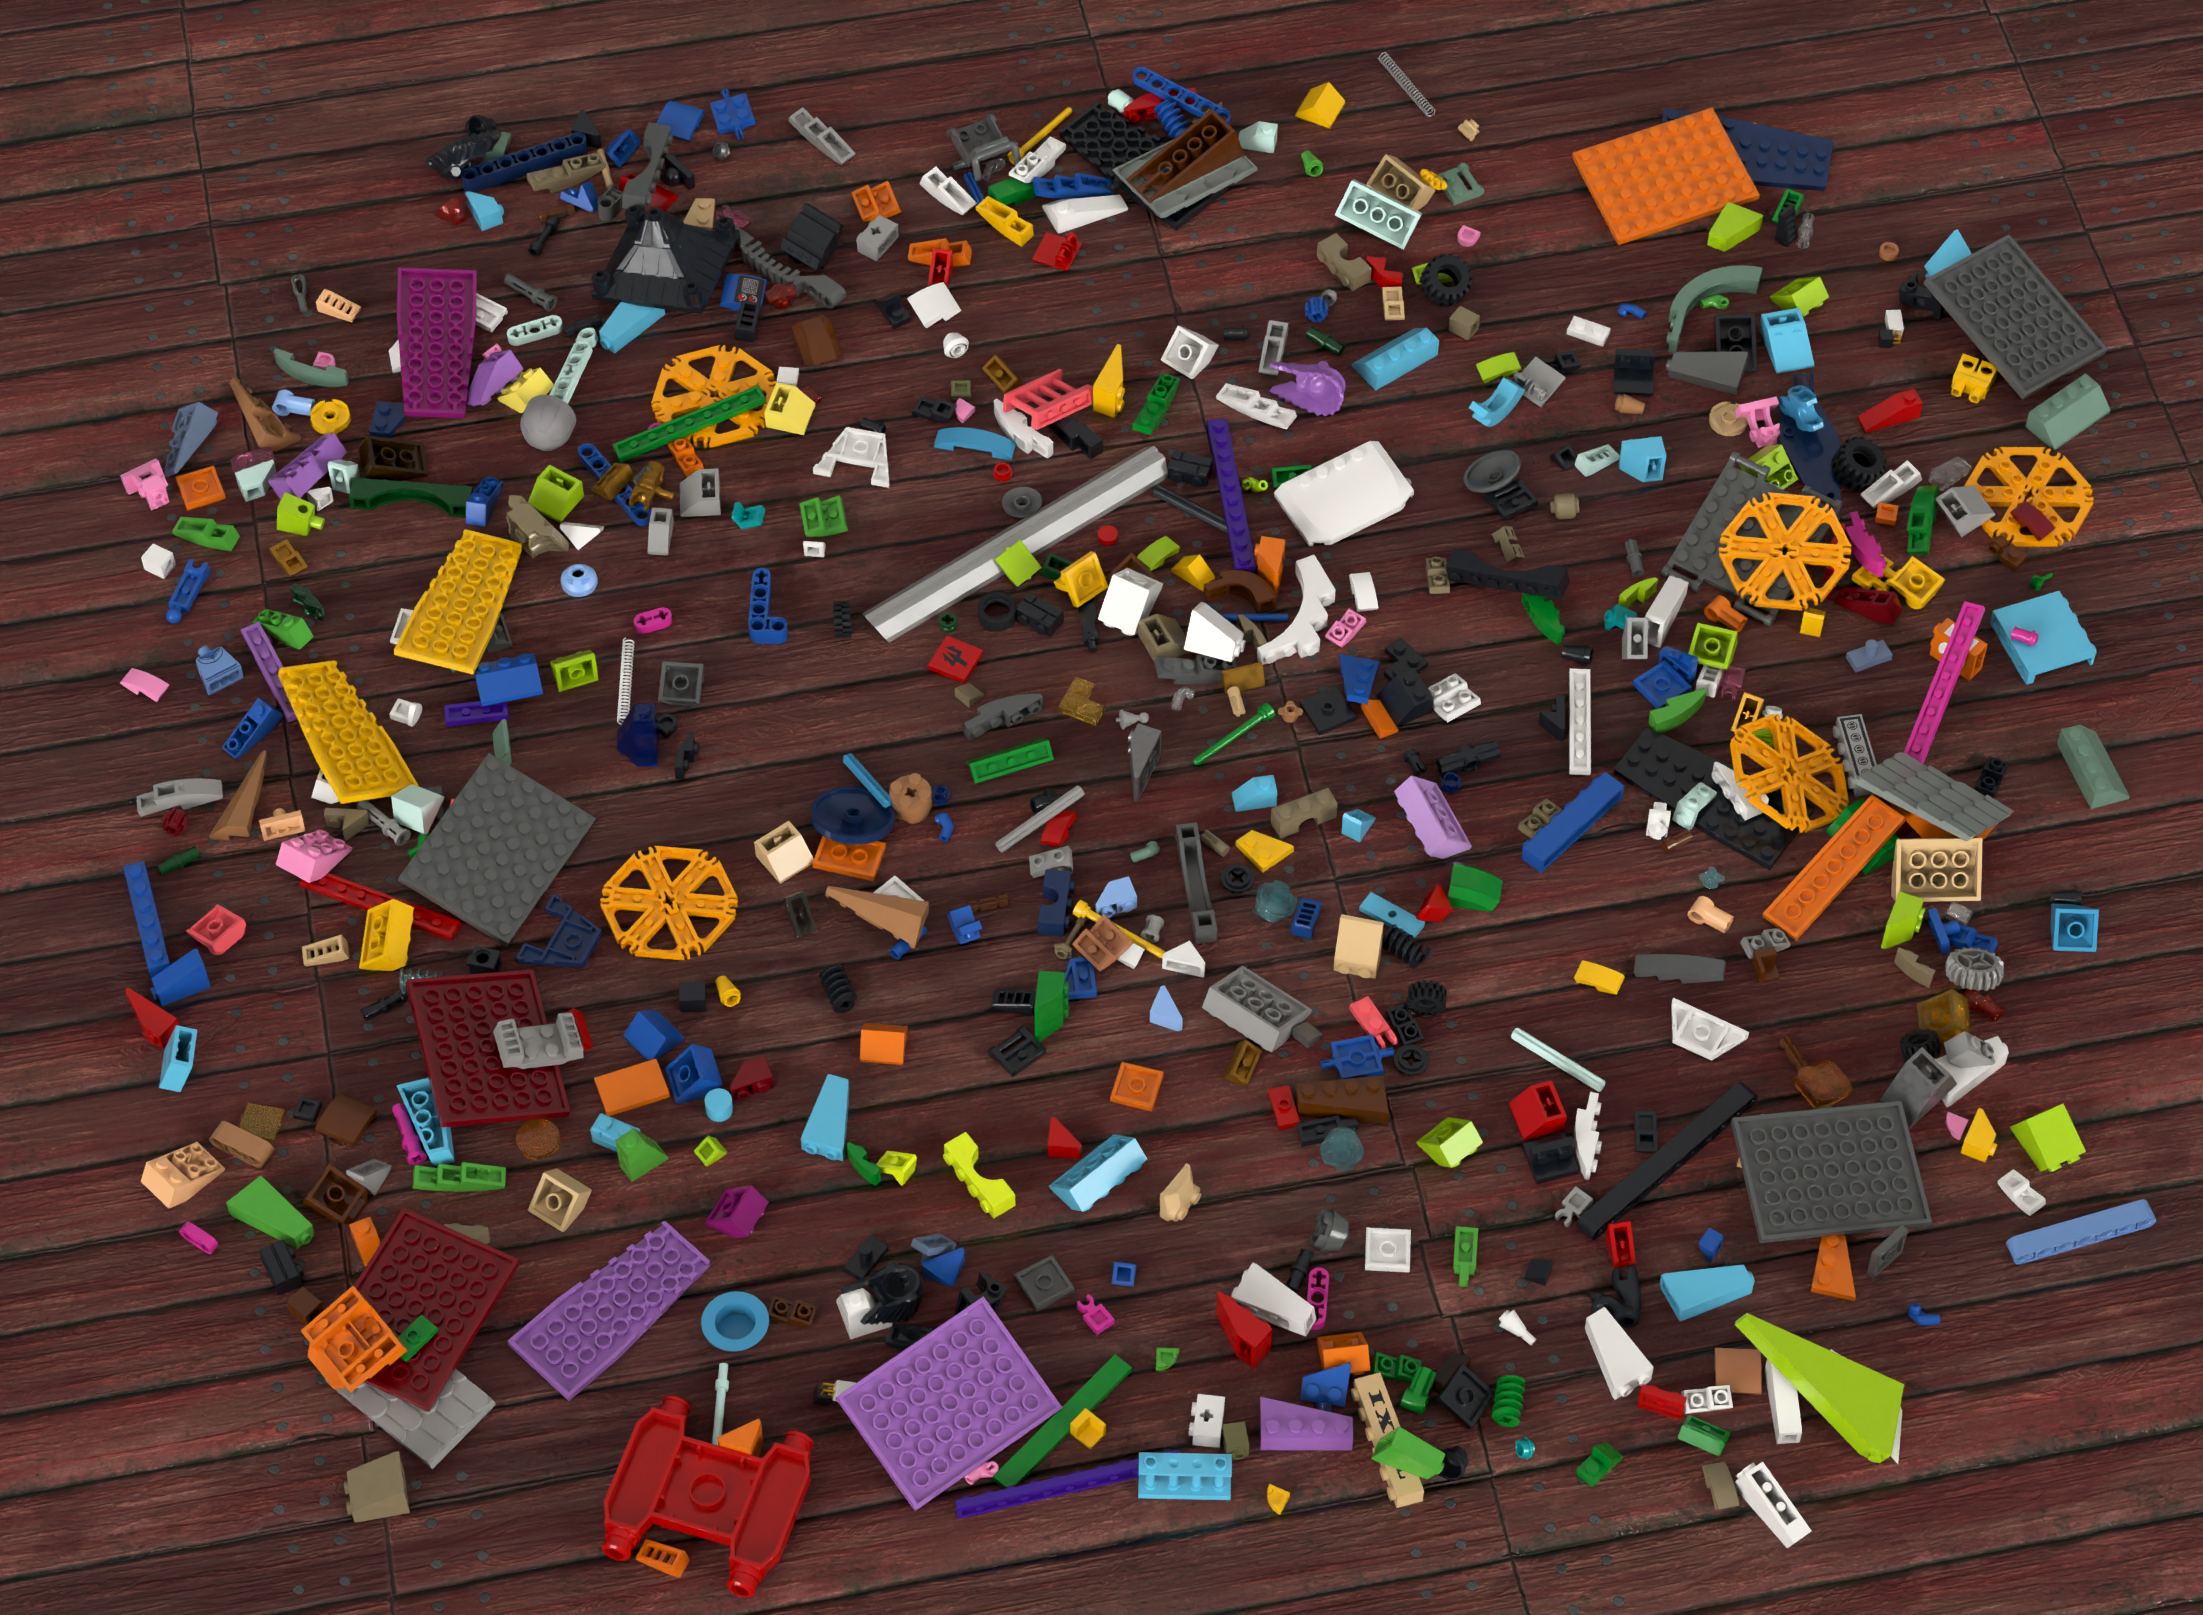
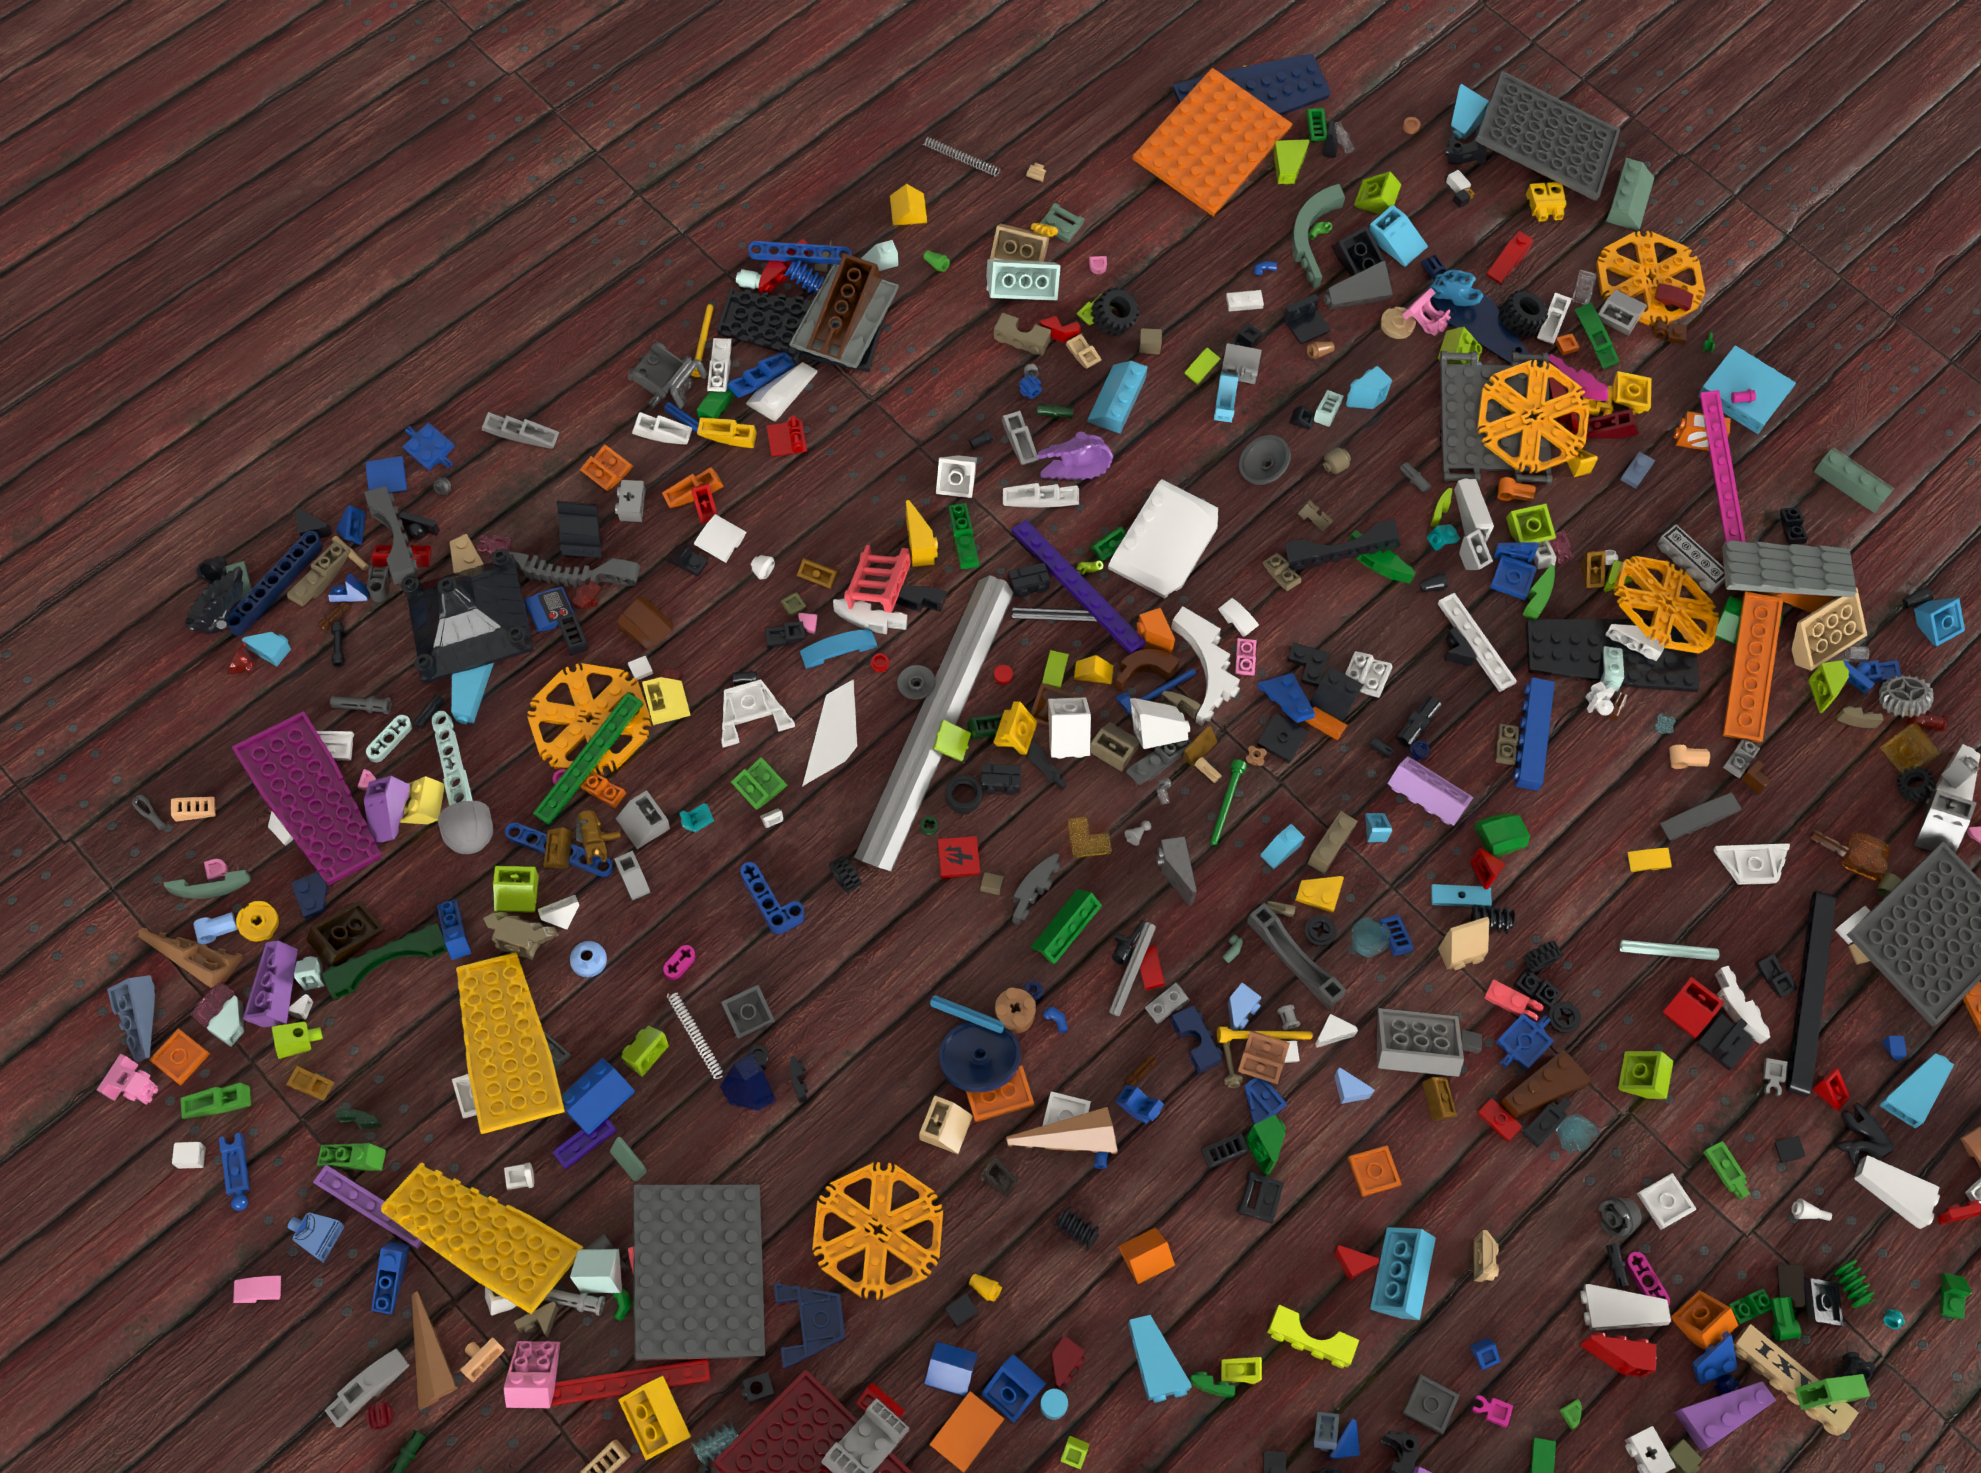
camera: 35 degrees left, 10 degrees up
black plate [1484,478,1538,521] -> none
none -> white sticker [802,679,857,786]

